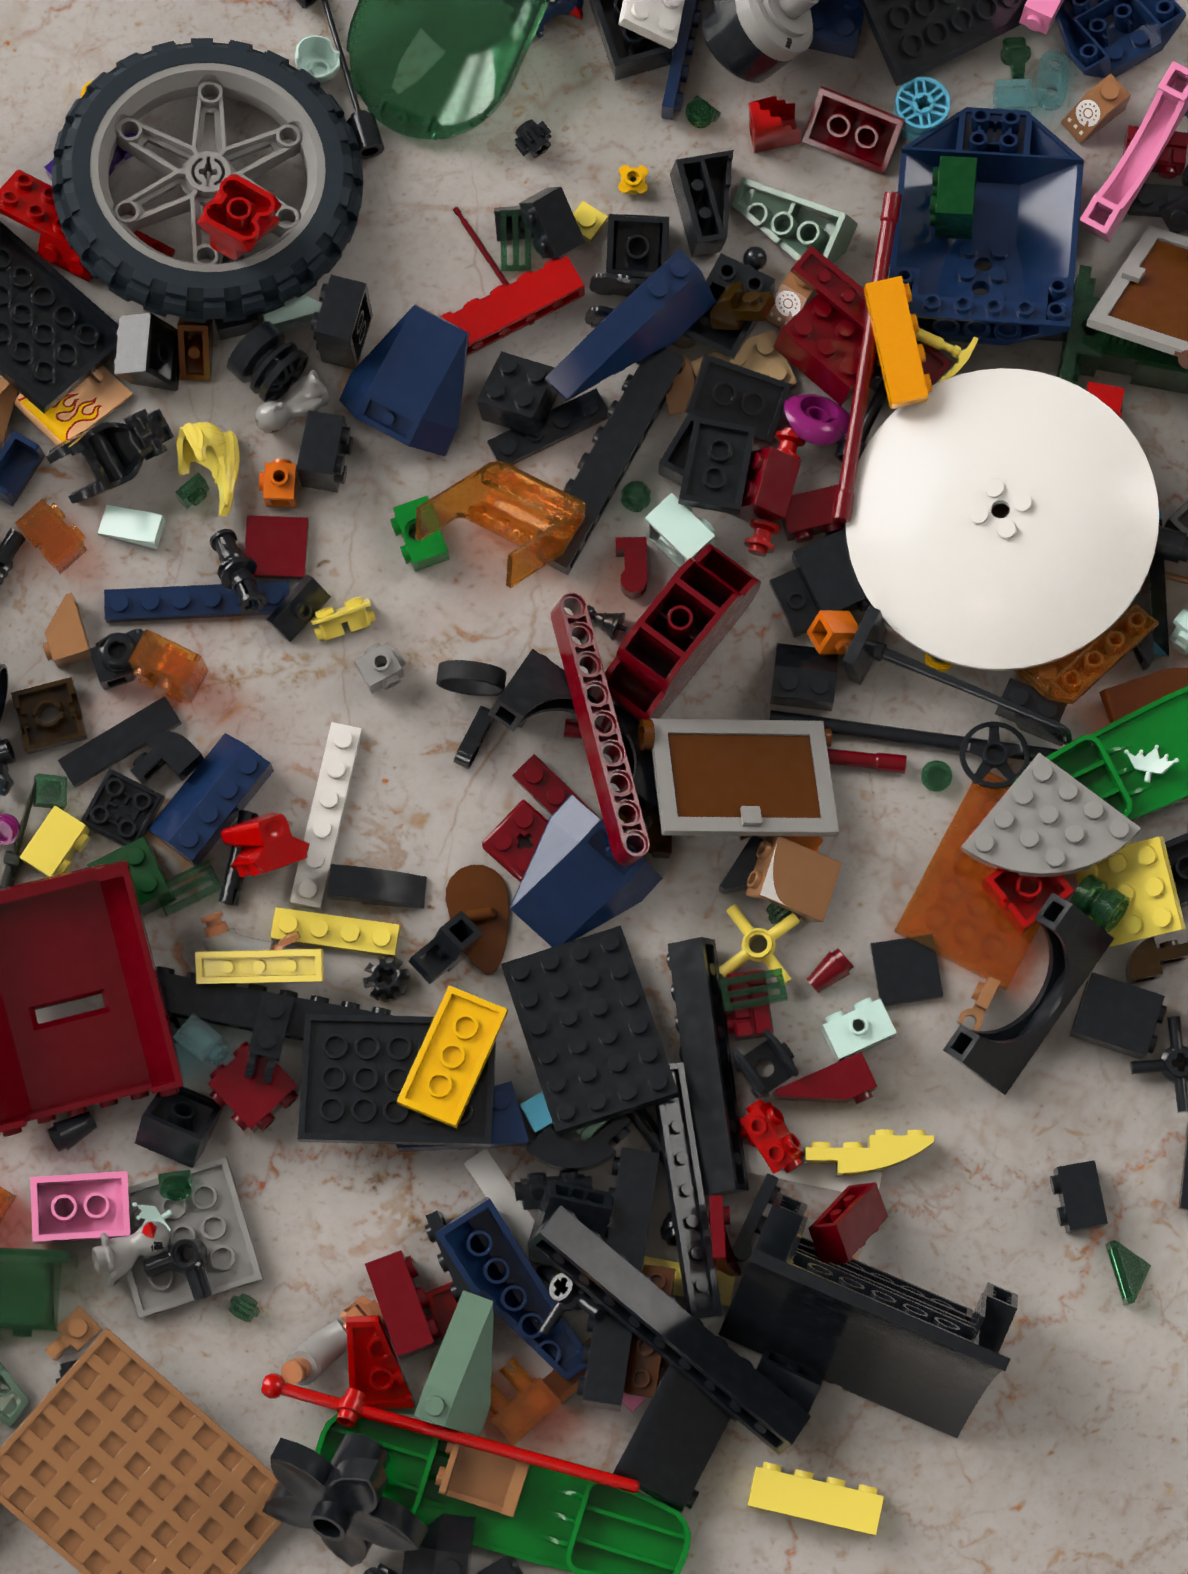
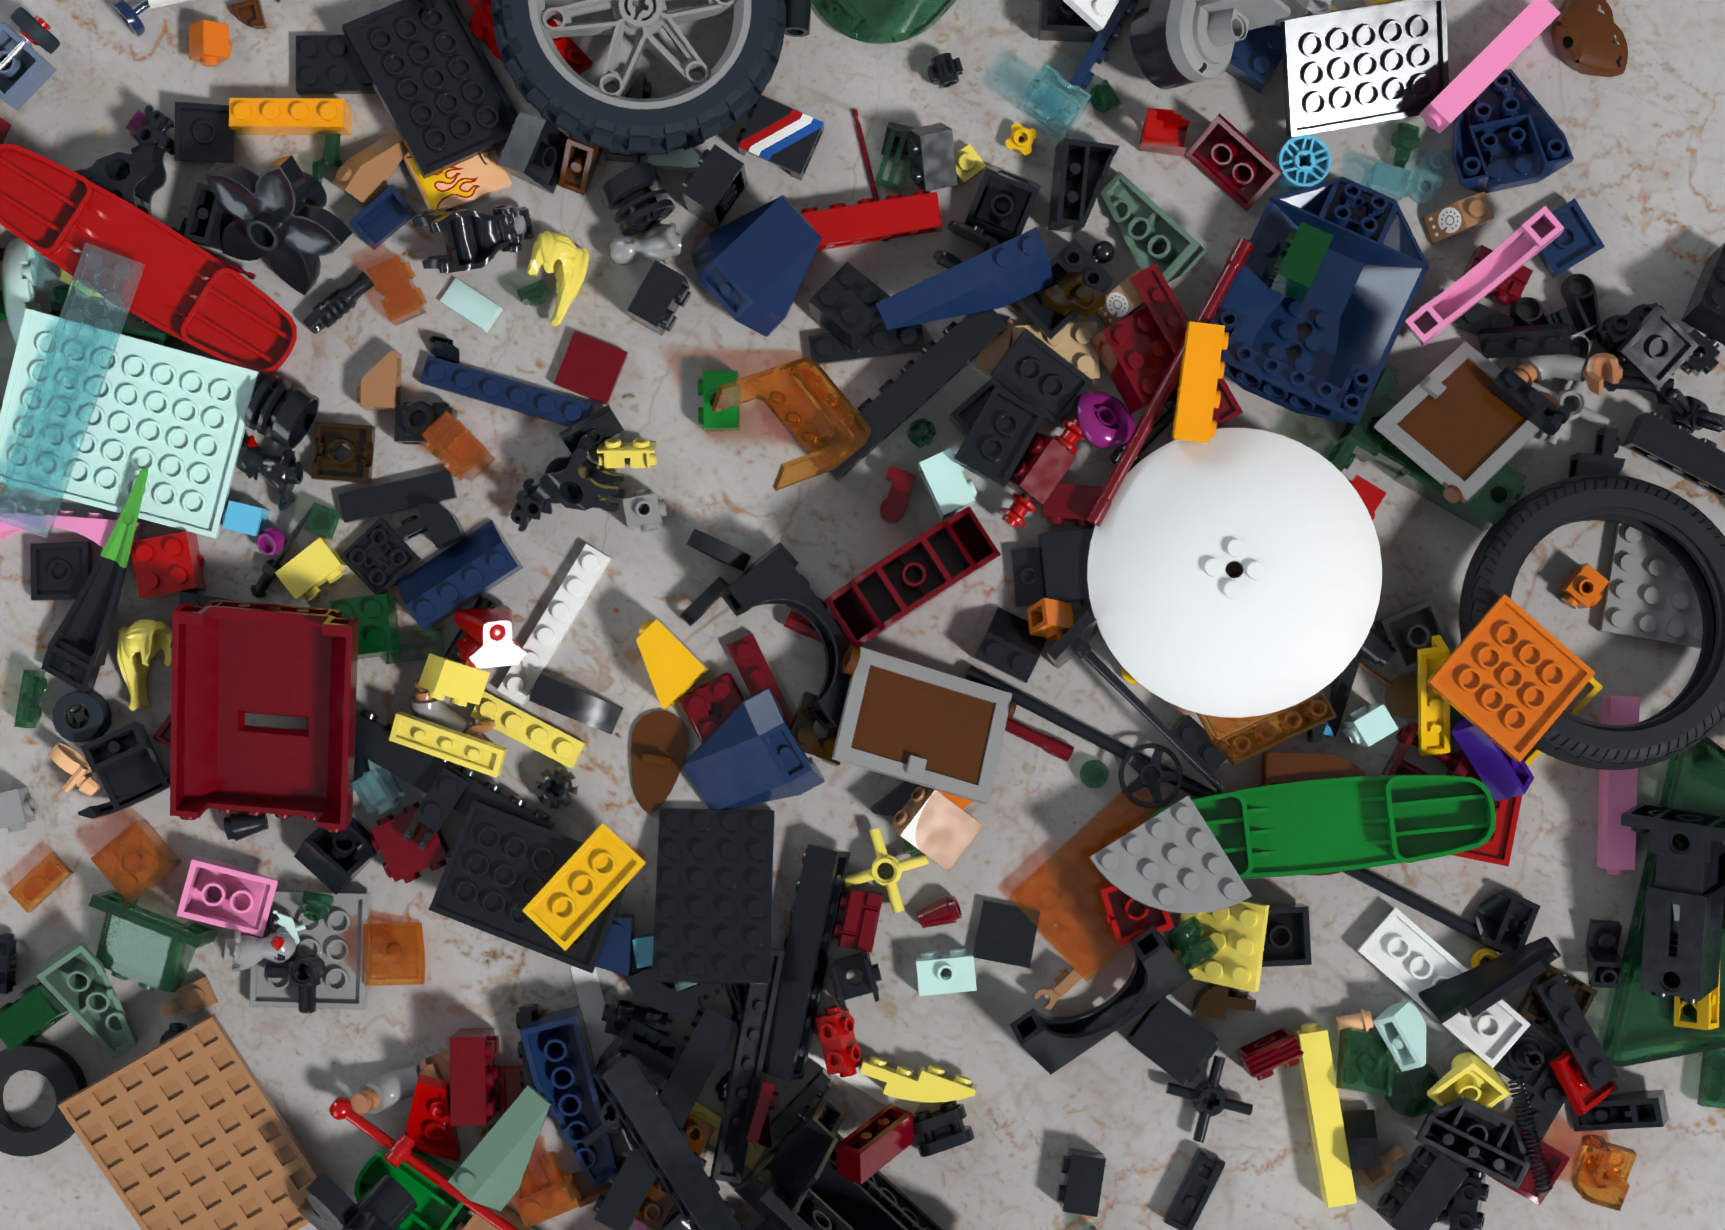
camera: 15 degrees right, 10 degrees up
red piece [197,174,282,260] -> none
black piece [209,529,267,614] -> none
clear green plate [229,1293,260,1322] -> none
orange brick [259,459,298,508] -> none
black brick [409,911,483,984] -> none
dark red beam [551,593,650,866] -> none
black piece [587,605,628,641] -> none
clear green tile [719,968,788,1012] -> none
dark red slope [773,1052,877,1104] -> none
light yellow piece [915,328,978,382] -> none
light aqua piece [1124,745,1179,783] -> none
none -> clear orange slope [361,923,425,986]
none -> light yellow brick [418,653,490,707]
none -> black piece [430,336,460,363]
none -> black animal [511,434,625,532]
none -> yellow slope [636,619,709,710]
none -> panel [736,95,824,181]
none -> black brick [913,1100,975,1157]
none -> clear light blue piece [1017,63,1092,140]

